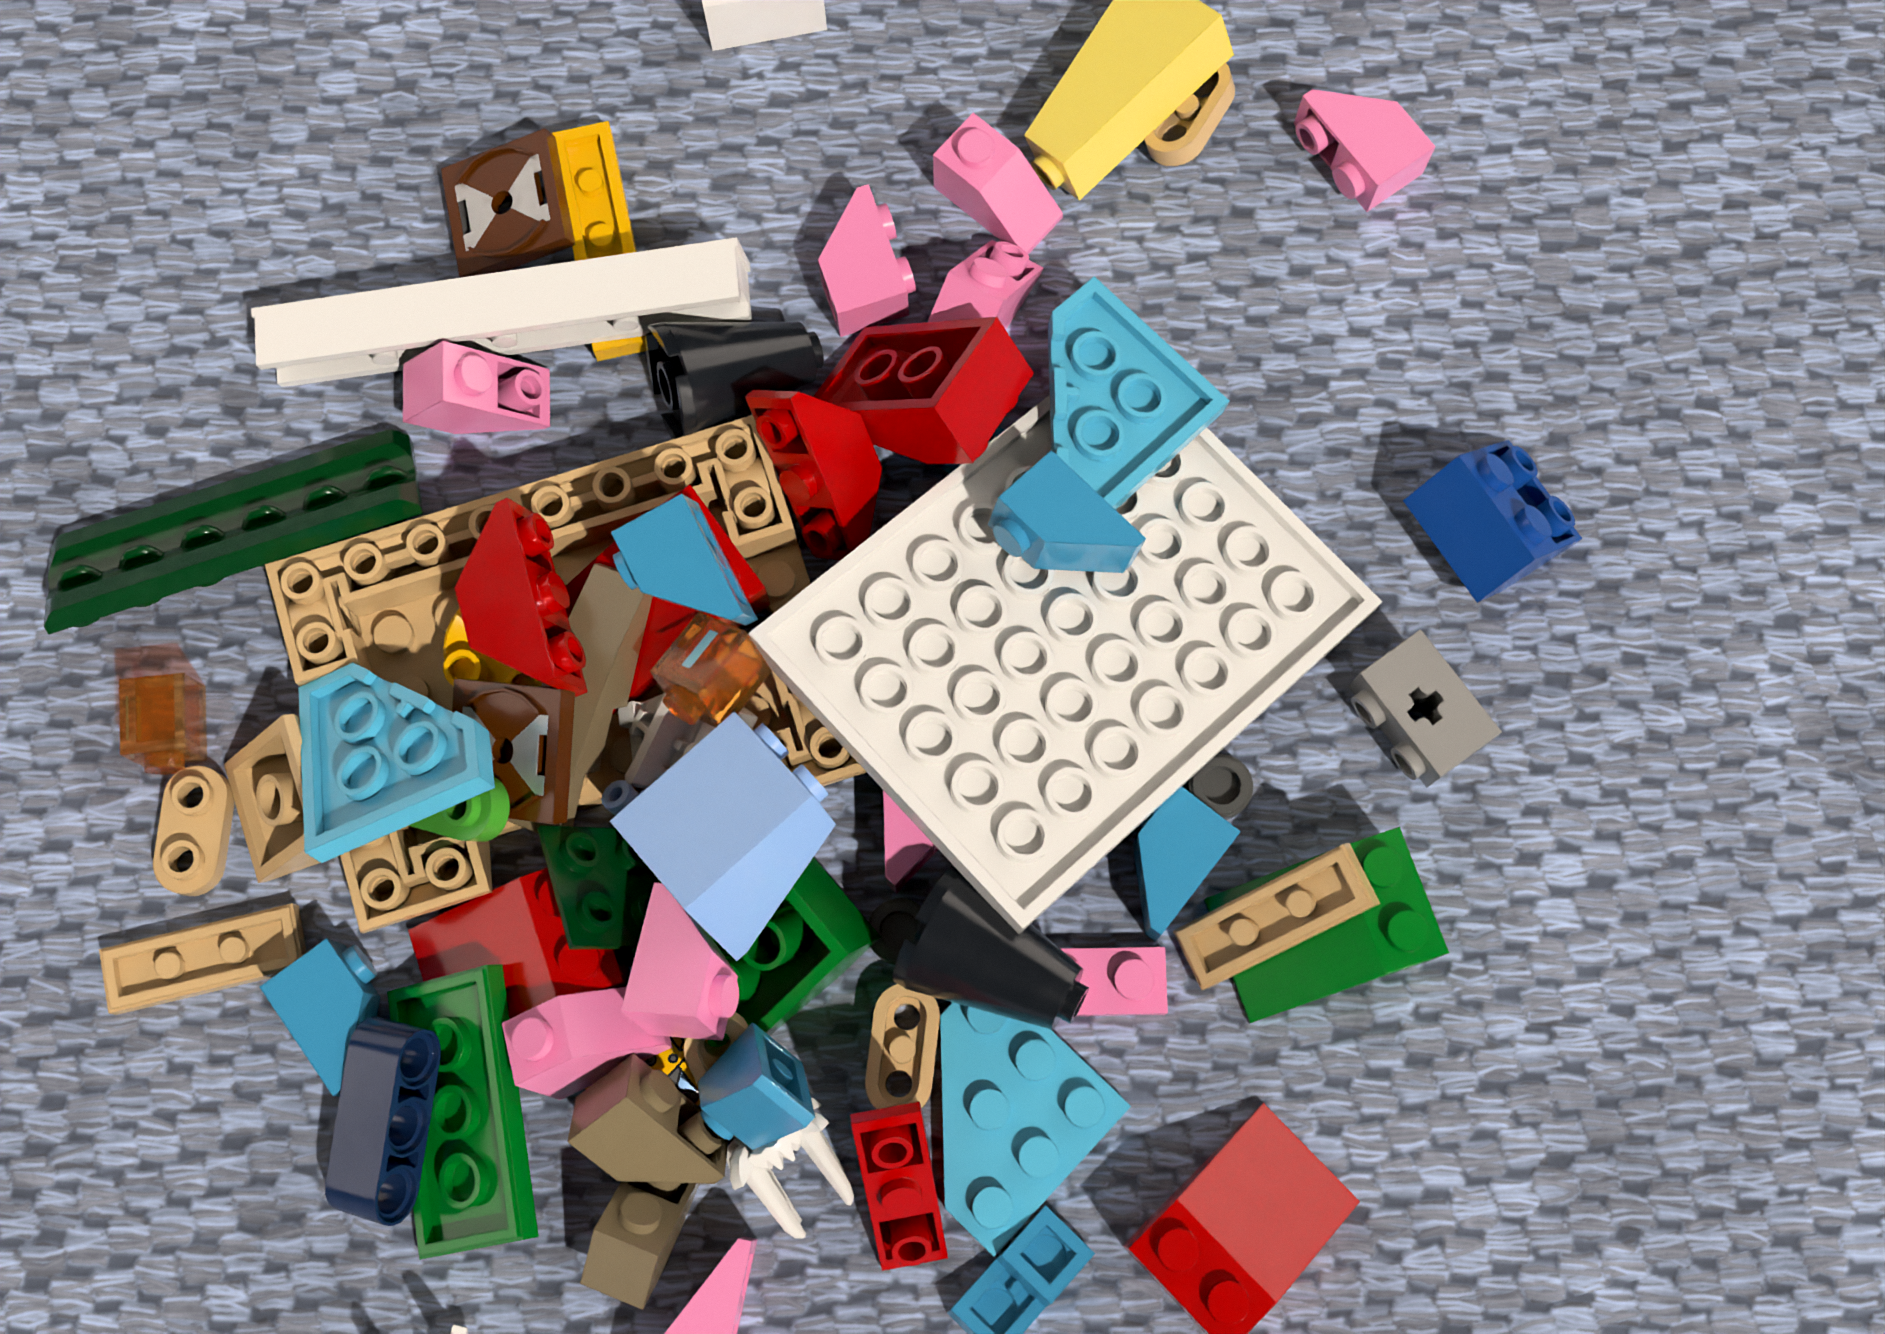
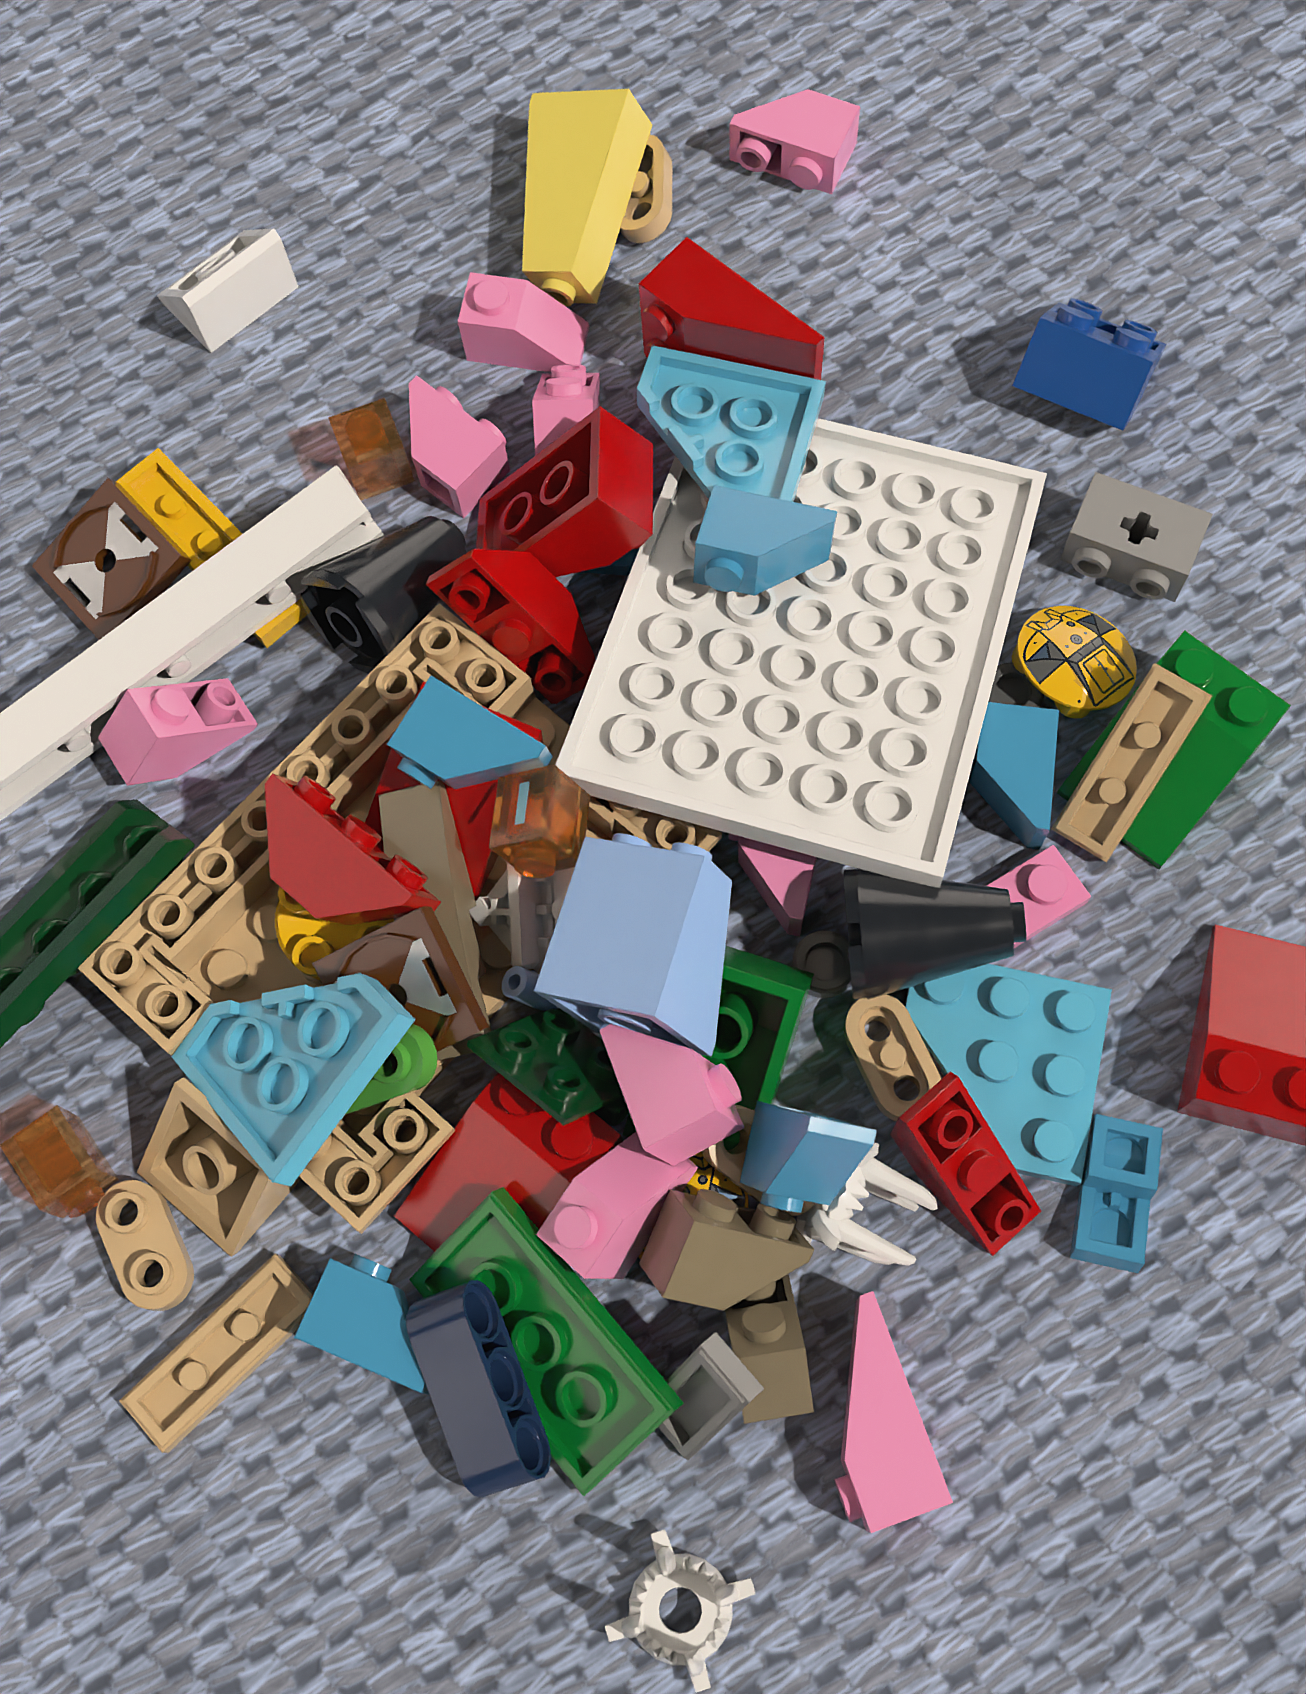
camera: 25 degrees left, 5 degrees down
none -> clear orange brick [328,398,415,501]
none -> red slope [639,237,825,380]
none -> light grey tile [659,1332,764,1461]
none -> yellow dish [1011,606,1137,718]

